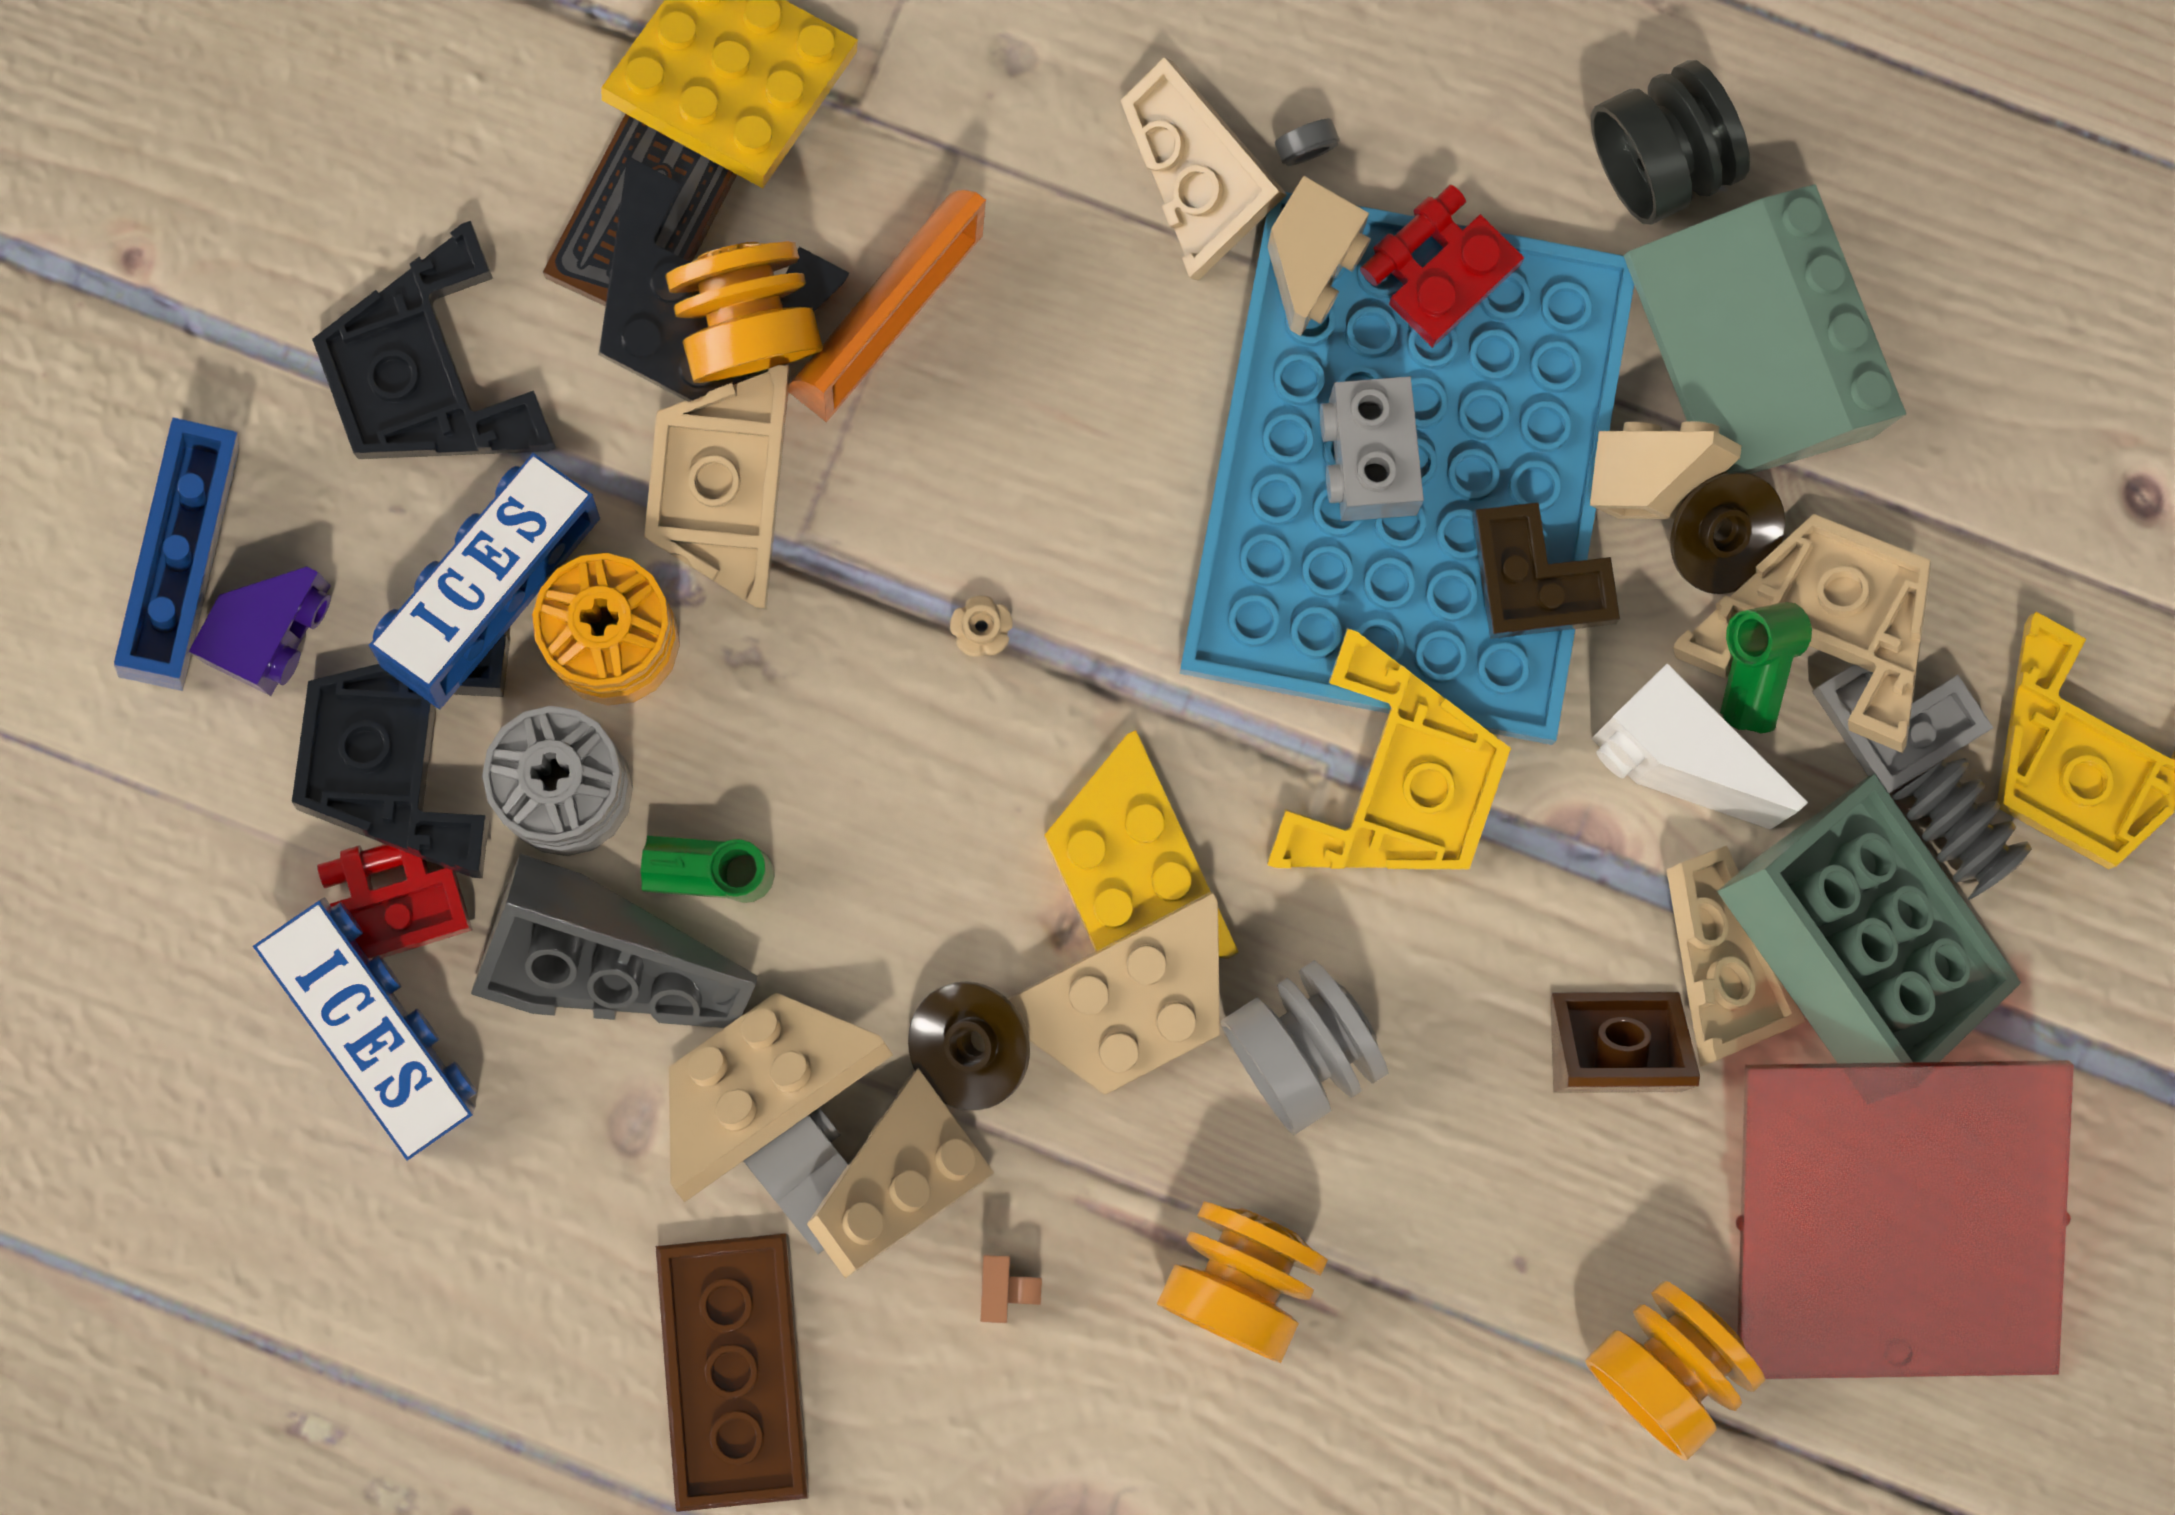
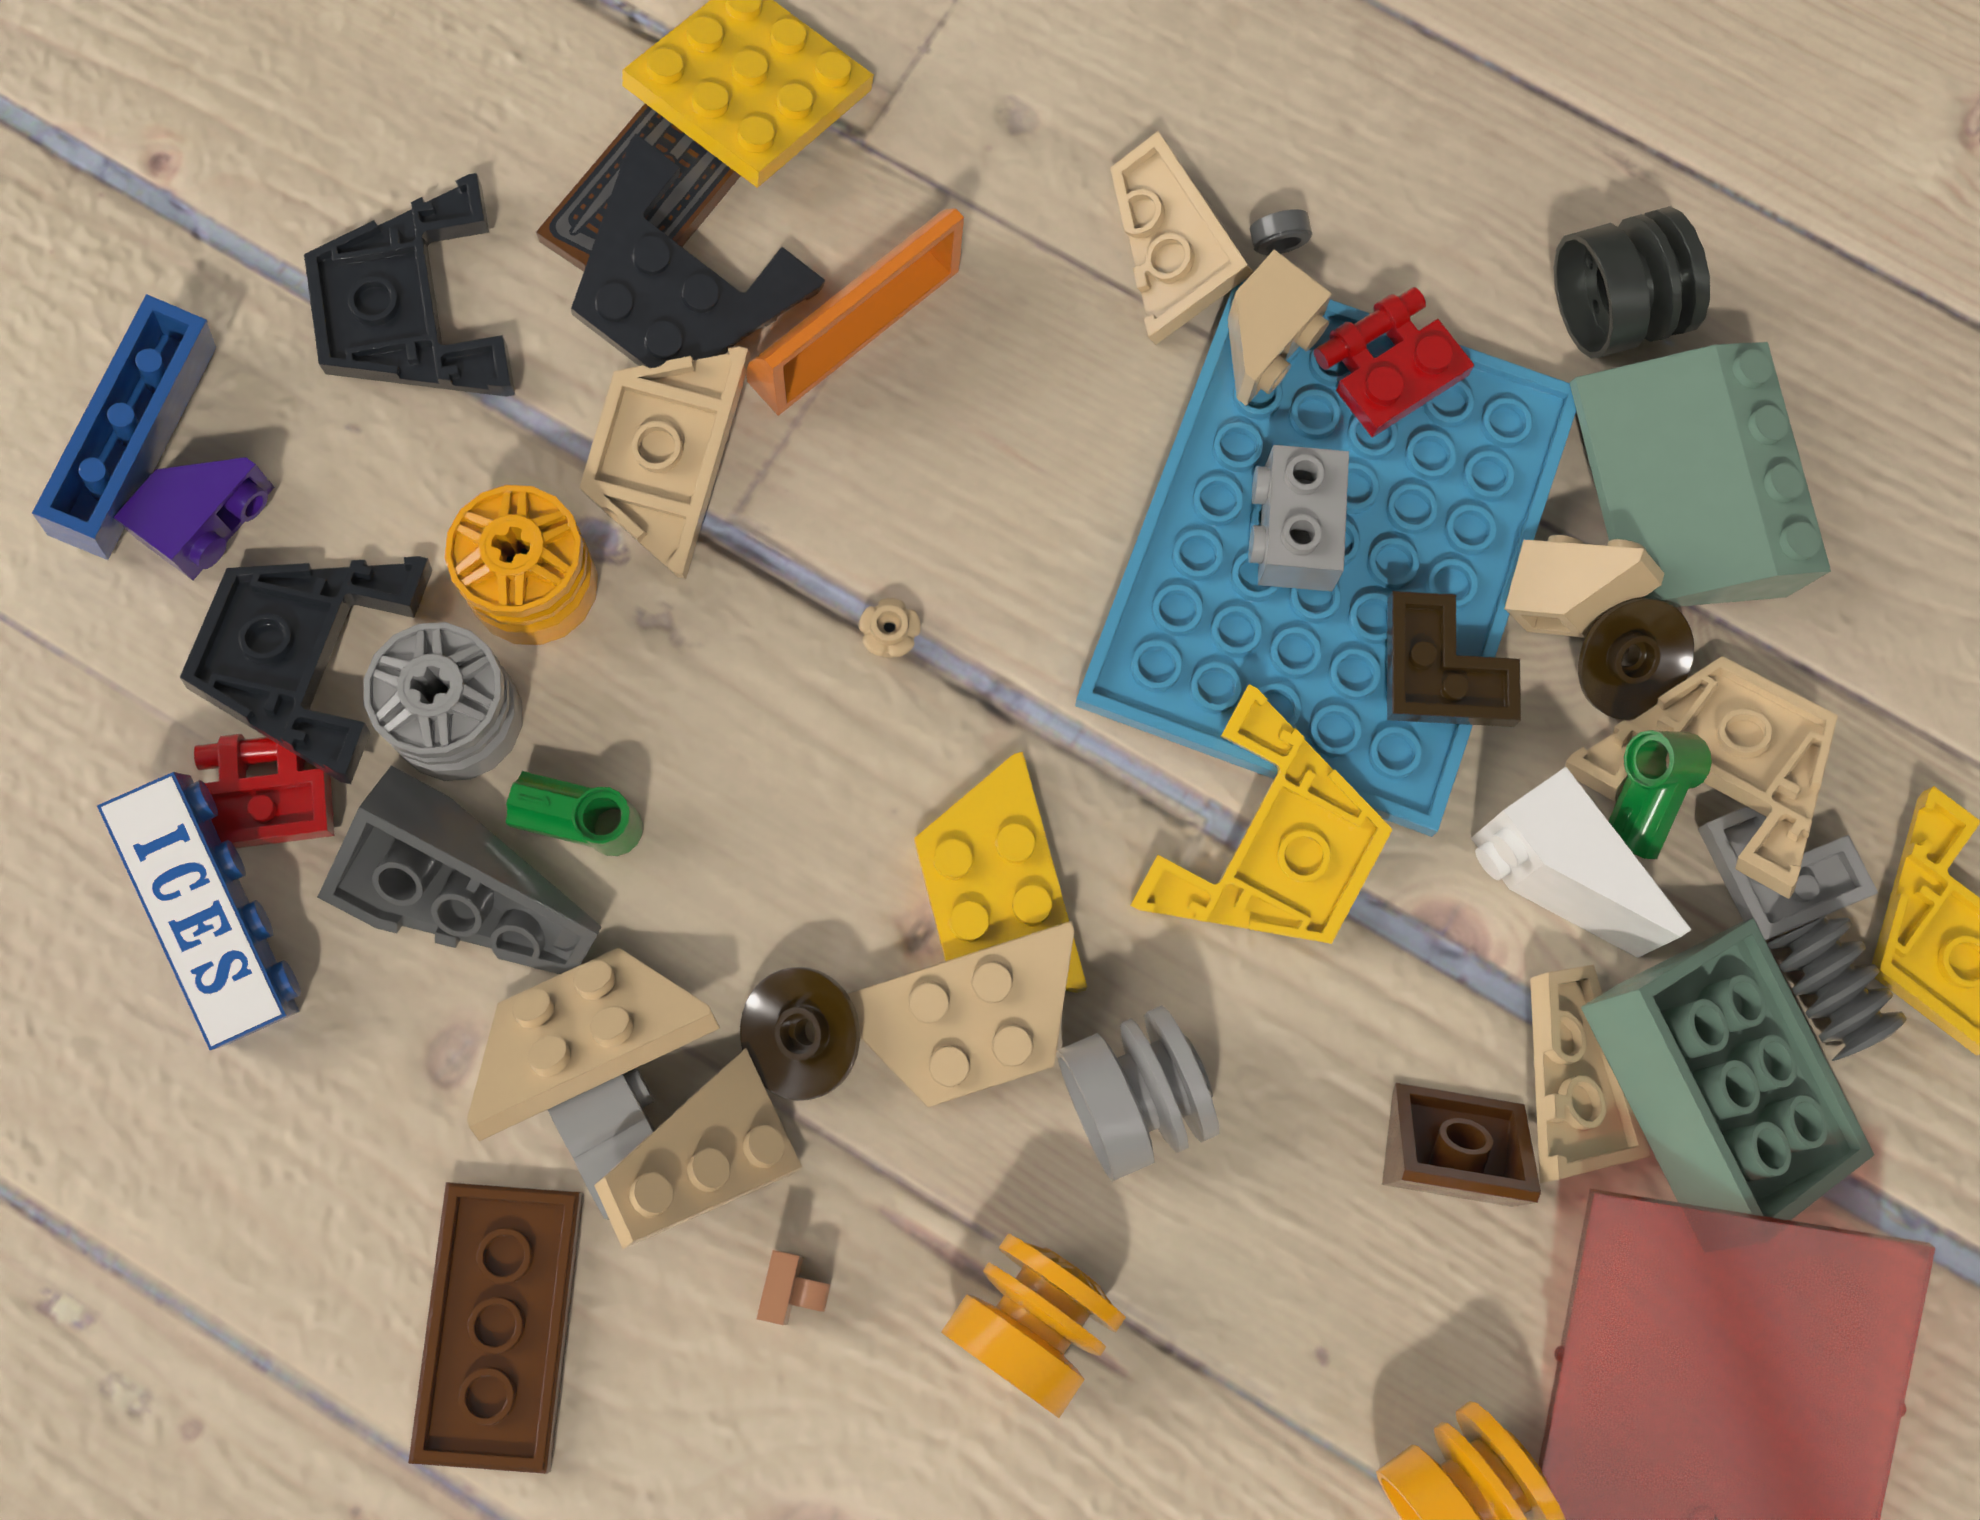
camera: 10 degrees right, 5 degrees down
brick [369,453,600,710] -> none
light orange wheel [666,241,823,383] -> none

